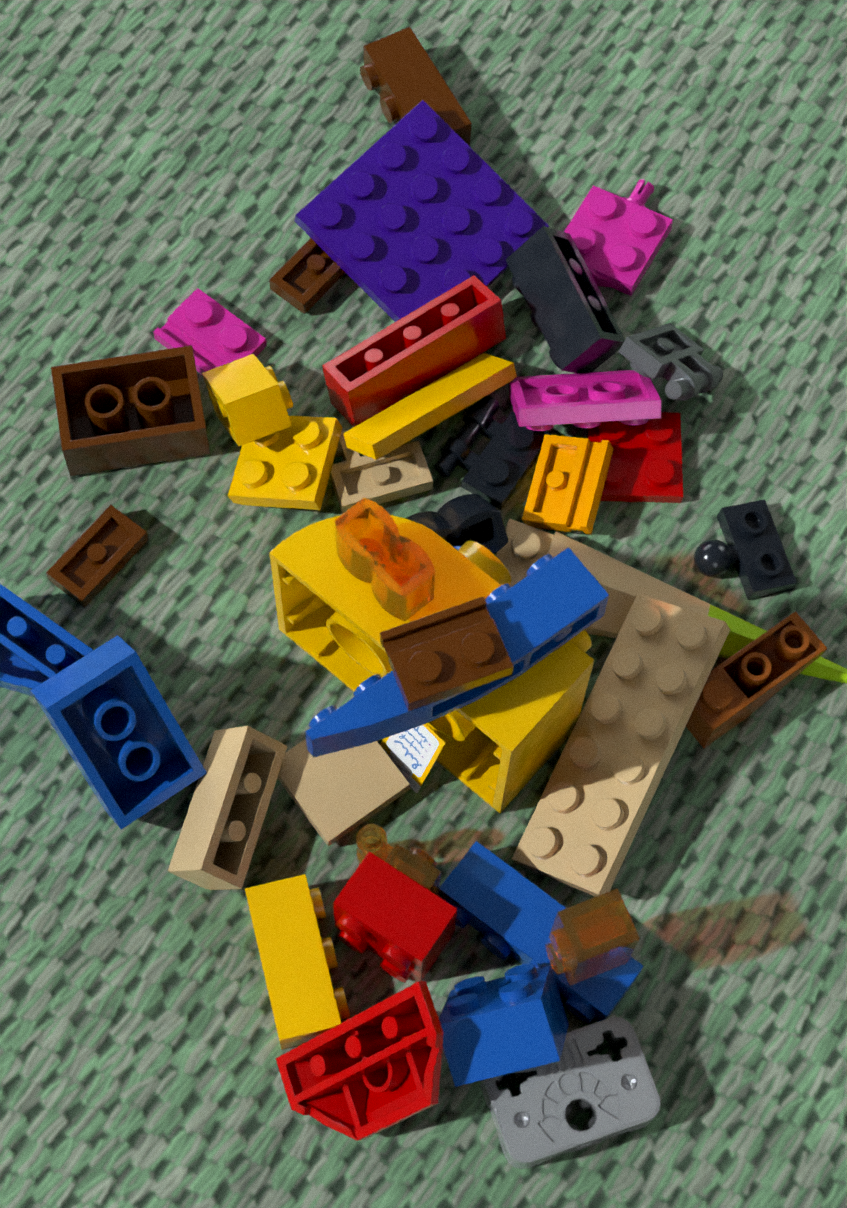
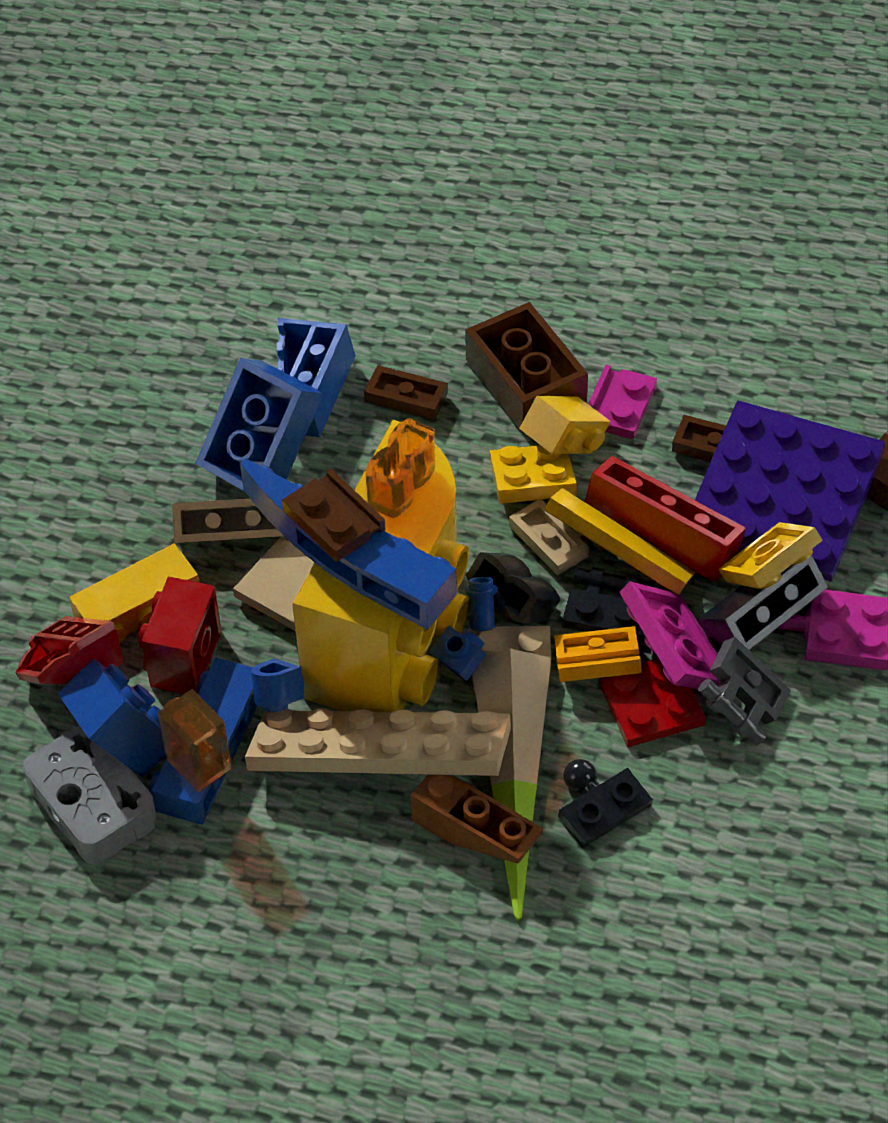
camera: 75 degrees right, 15 degrees down
clear orange plate [356,824,441,896] -> none
none -> blue plate [251,658,304,712]
none -> yellow plate [719,522,823,589]

